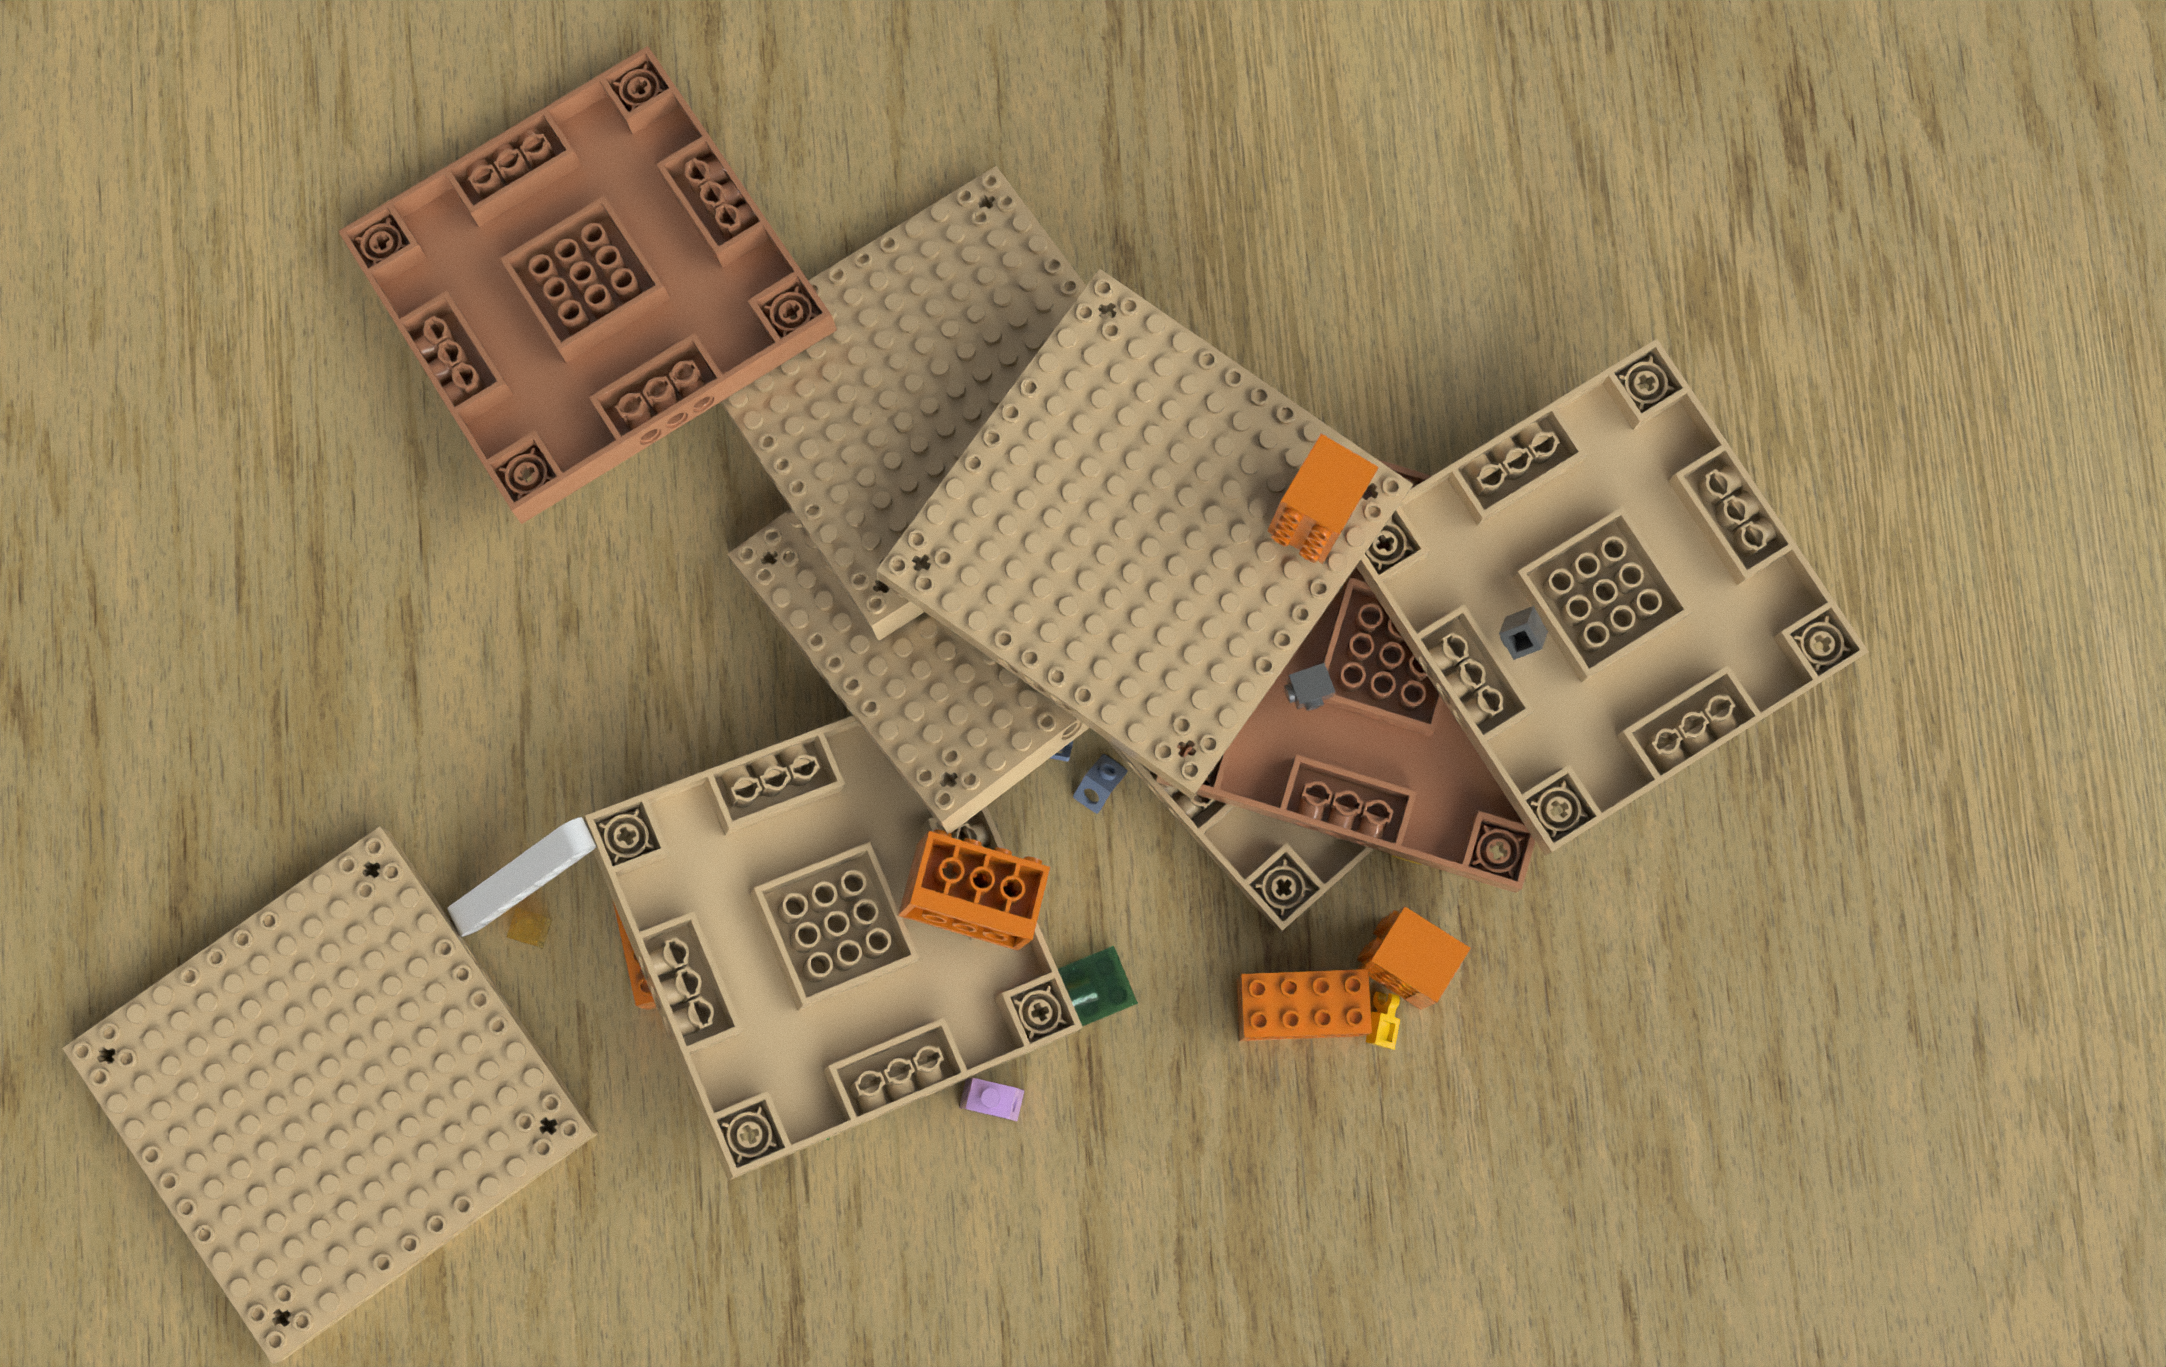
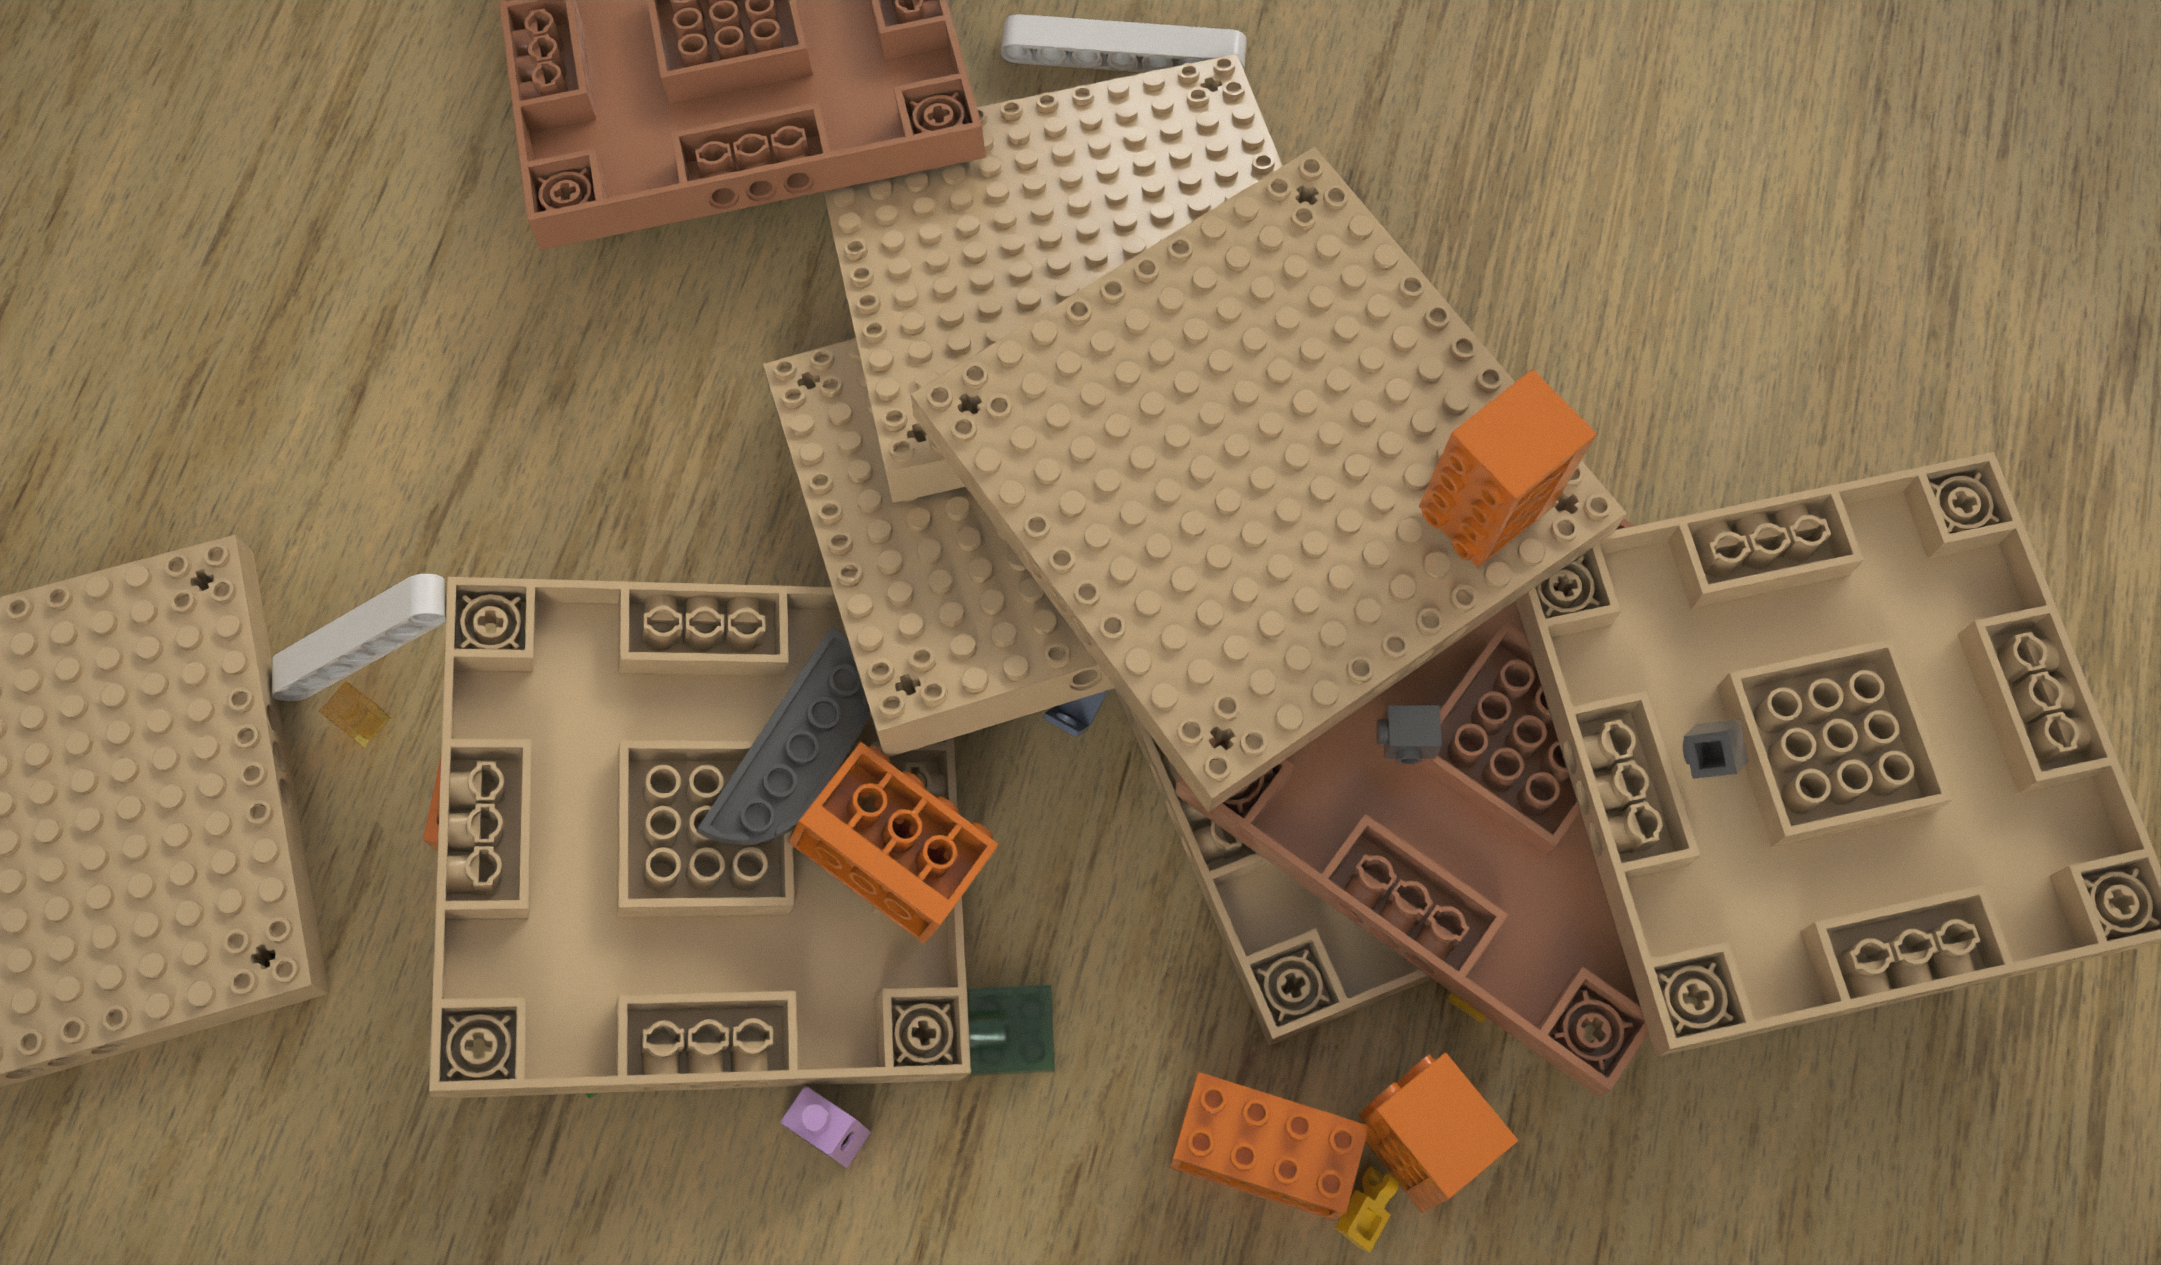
camera: 25 degrees right, 10 degrees down
sand blue bracket [1073,754,1128,814] -> none
none -> dark grey plate [697,625,870,845]
none -> white beam [1000,14,1247,73]

